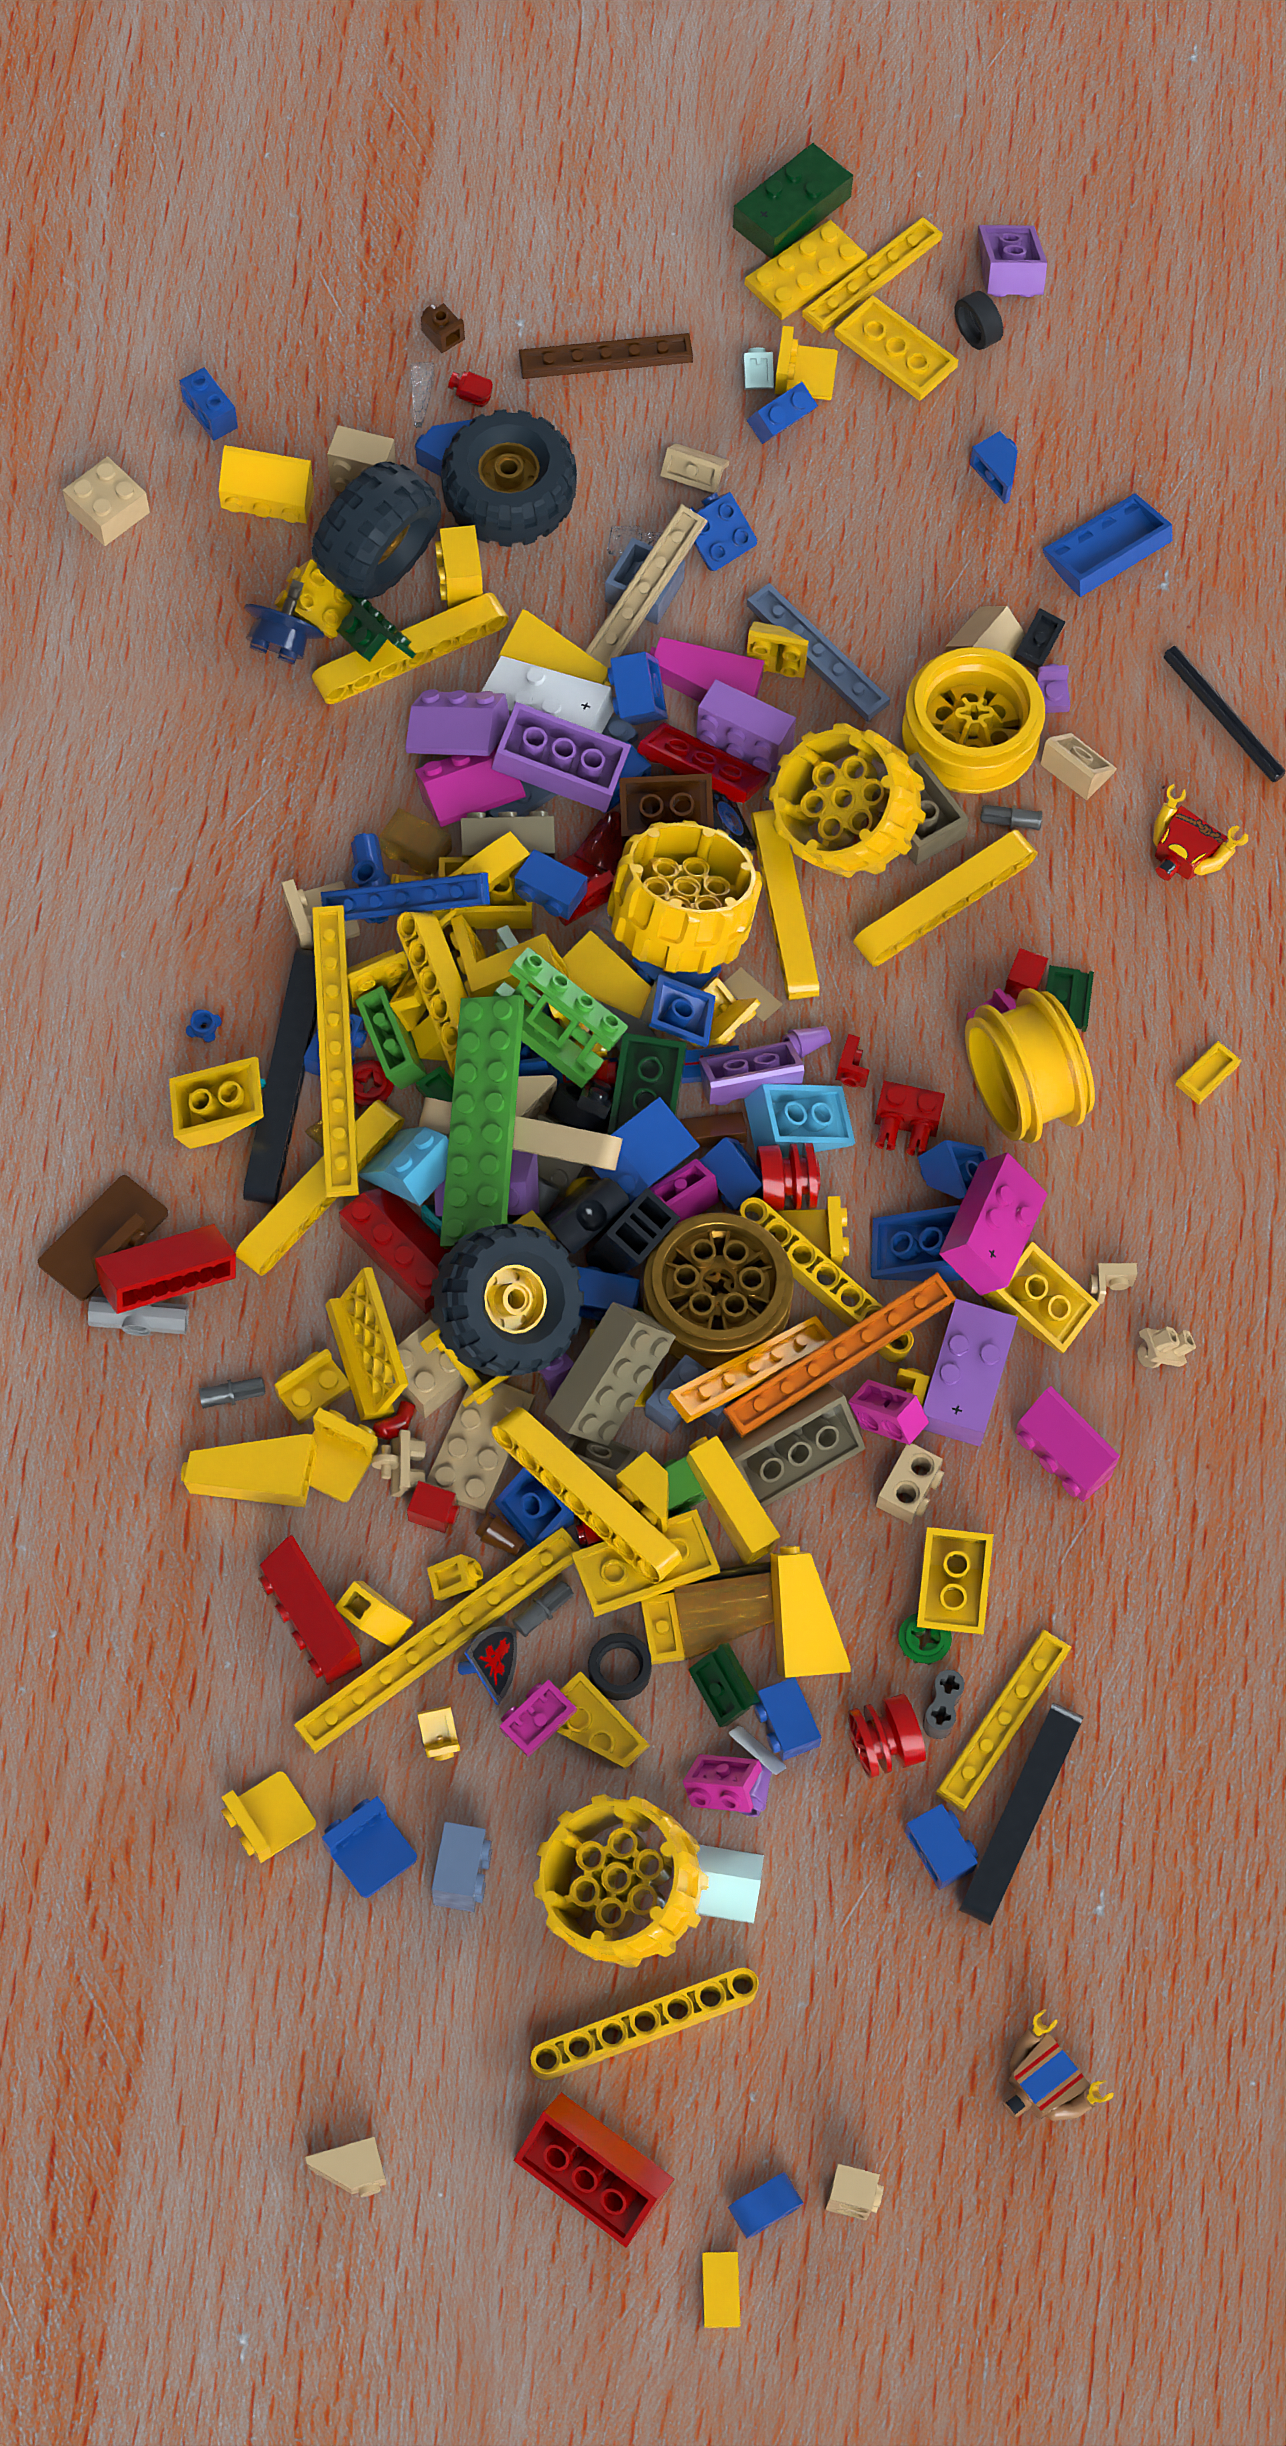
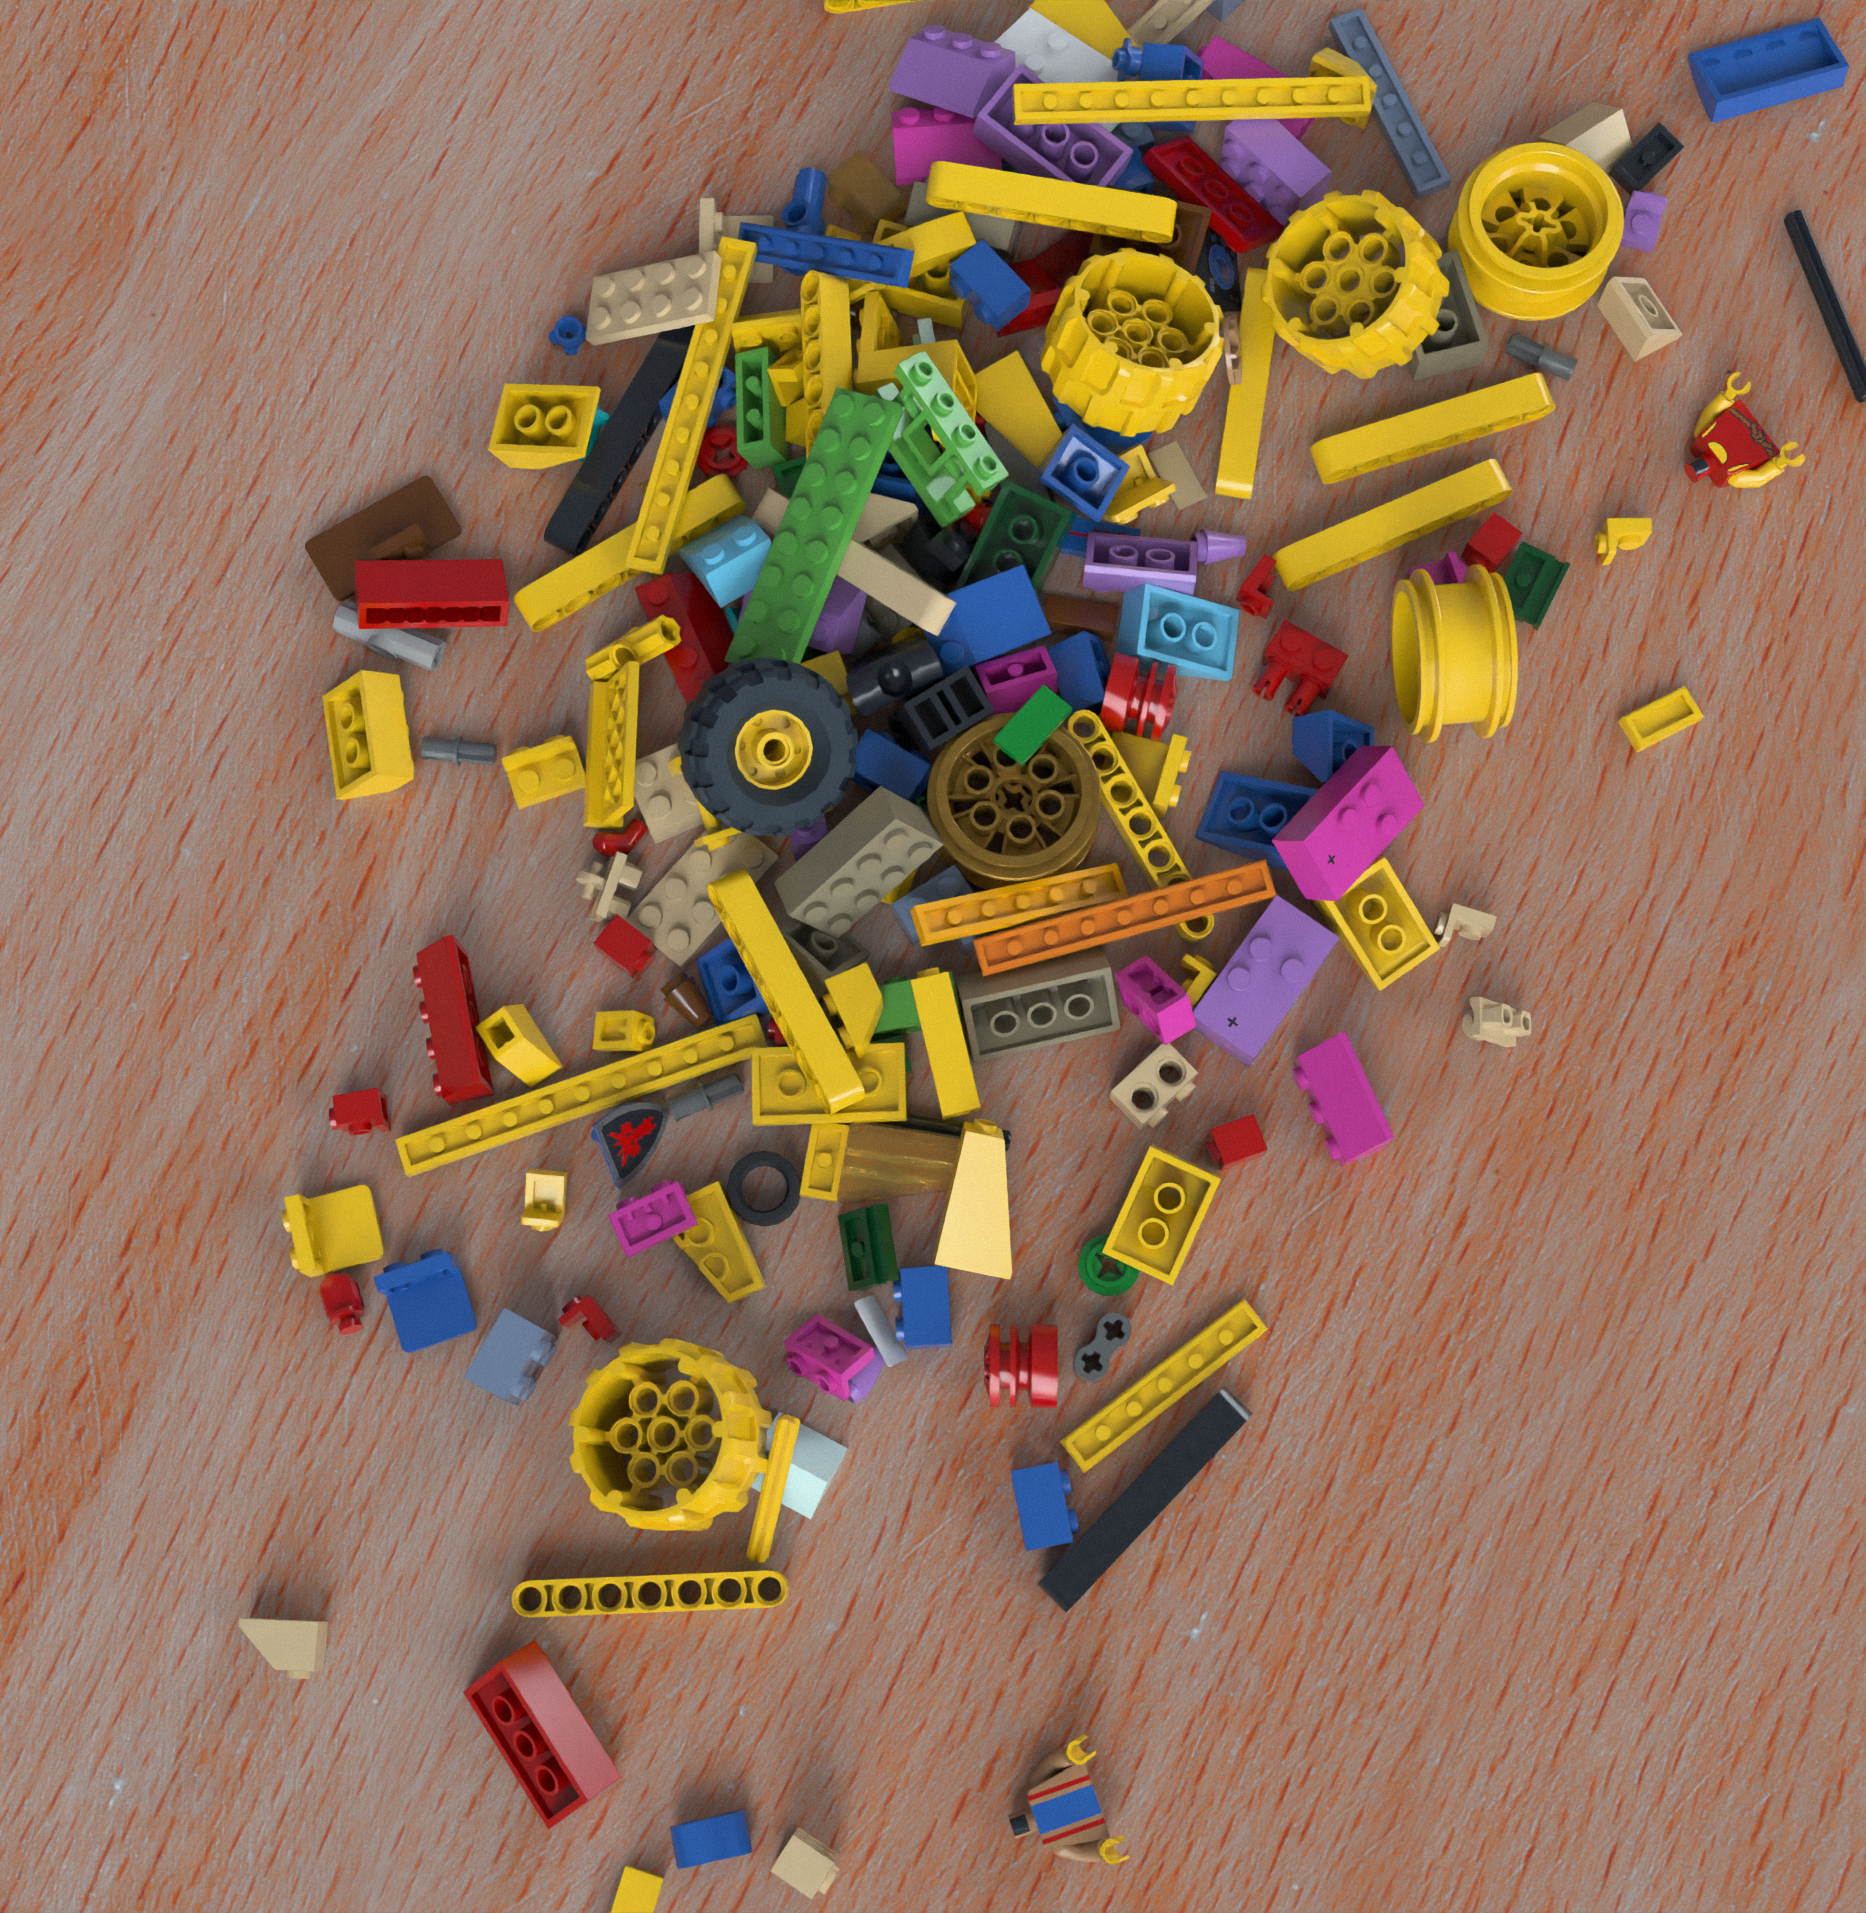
camera: 25 degrees right, 10 degrees up
yellow slope [181,1434,317,1508] -> none
yellow bracket [310,1407,379,1503] -> none
none -> red arm [320,1273,365,1335]
none -> yellow slope [322,670,414,800]
none -> red brick [329,1087,391,1136]
none -> red bracket [558,1295,622,1344]
none -> tan plate [585,250,722,346]
none -> yellow piece [585,615,681,683]
none -> yellow axle [746,1414,800,1563]
none -> yellow beam [925,161,1177,244]
none -> green tile [993,684,1072,766]
none -> yellow plate [1012,76,1371,125]
none -> blue plate [1112,38,1142,82]
none -> red brick [1204,1114,1268,1171]
none -> medium nougat wheel [1223,315,1242,385]
none -> yellow beam [1272,459,1513,592]
none -> yellow bracket [1594,518,1652,565]

